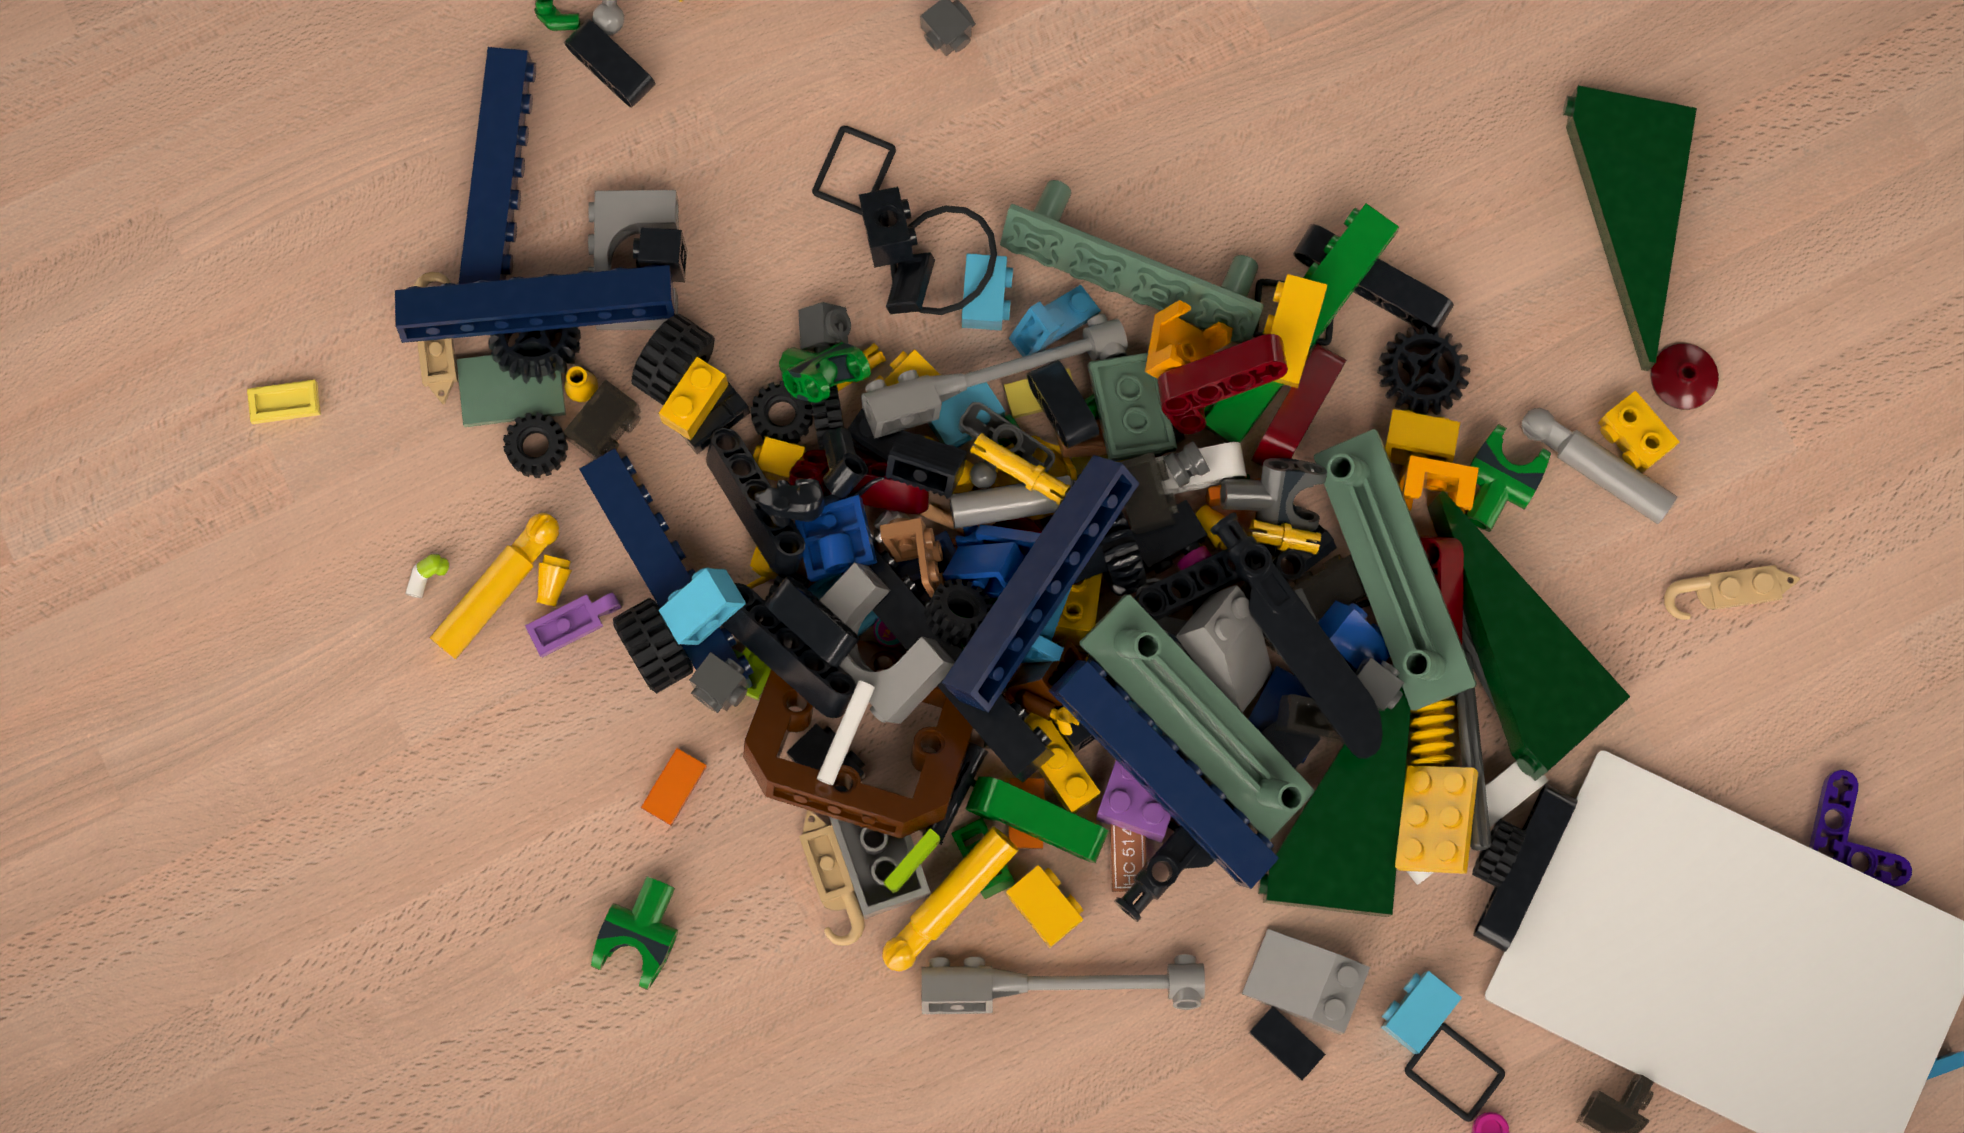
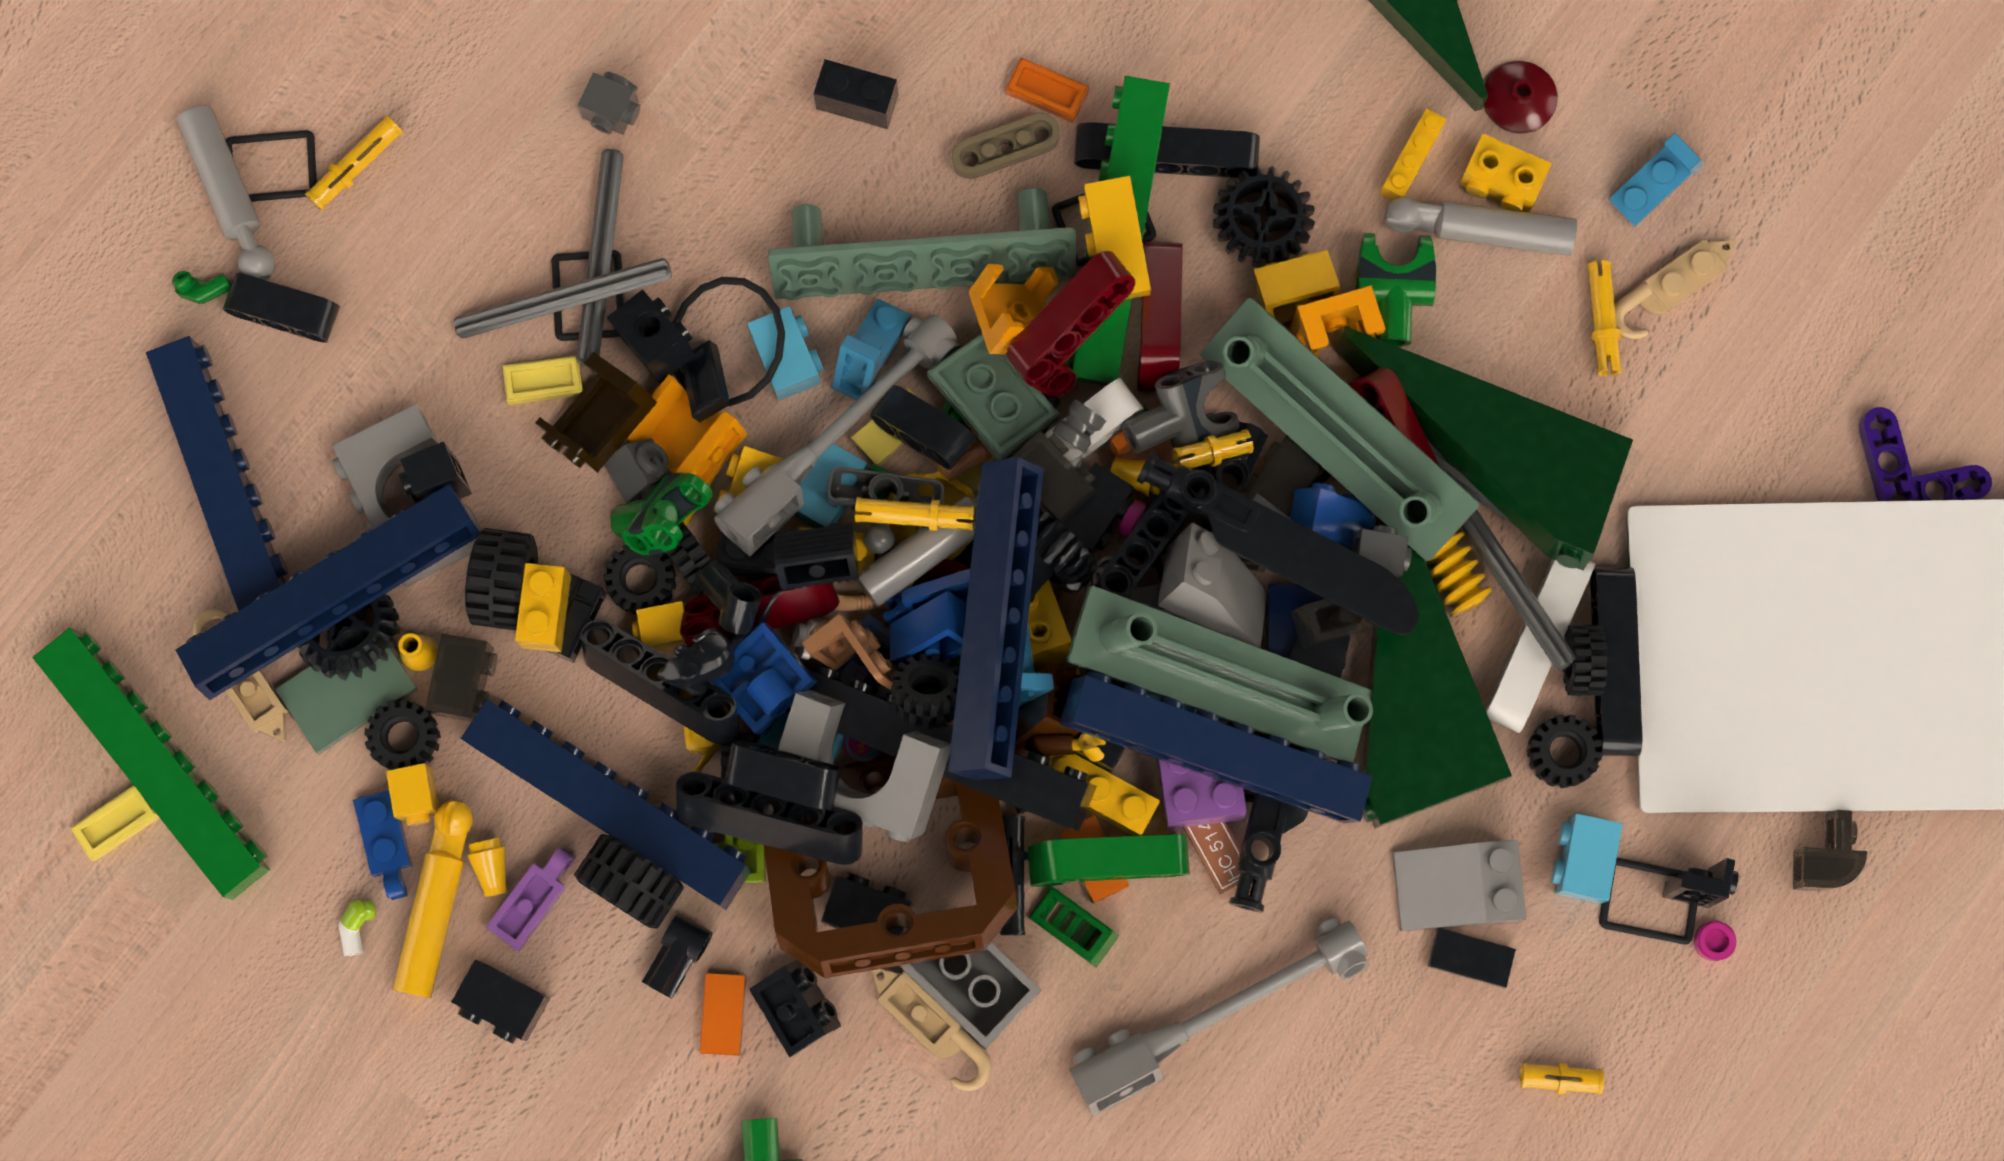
camera: 25 degrees left, 0 degrees up
medium azure brick [659,567,746,645] -> none
dark grey brick [689,652,748,713] -> none
white piece [817,681,875,785] -> none
yellow piece [882,827,1019,971] -> none
lime tile [884,828,940,893] -> none
yellow brick [1005,865,1084,948] -> none
yellow plate [1395,766,1478,874] -> none
none -> green brick [32,627,270,900]
none -> blue plate [353,790,412,900]
none -> yellow brick [386,763,439,826]
none -> black brick [451,959,550,1044]
none -> dark grey axle [454,258,672,338]
none -> light yellow tile [502,355,584,405]
none -> dark brown panel [535,352,658,473]
none -> dark grey axle [576,149,624,367]
none -> light orange panel [626,375,748,484]
none -> black piece [642,913,713,999]
none -> black bracket [749,960,841,1058]
none -> black brick [813,59,898,129]
none -> dark tan plate [952,113,1060,179]
none -> orange tile [1006,57,1089,123]
none -> yellow piece [1380,108,1447,200]
none -> black tyre [1527,715,1603,788]
none -> yellow pin [1587,260,1622,376]
none -> dark azure bracket [1609,133,1705,227]
none -> black bracket [1662,858,1739,908]

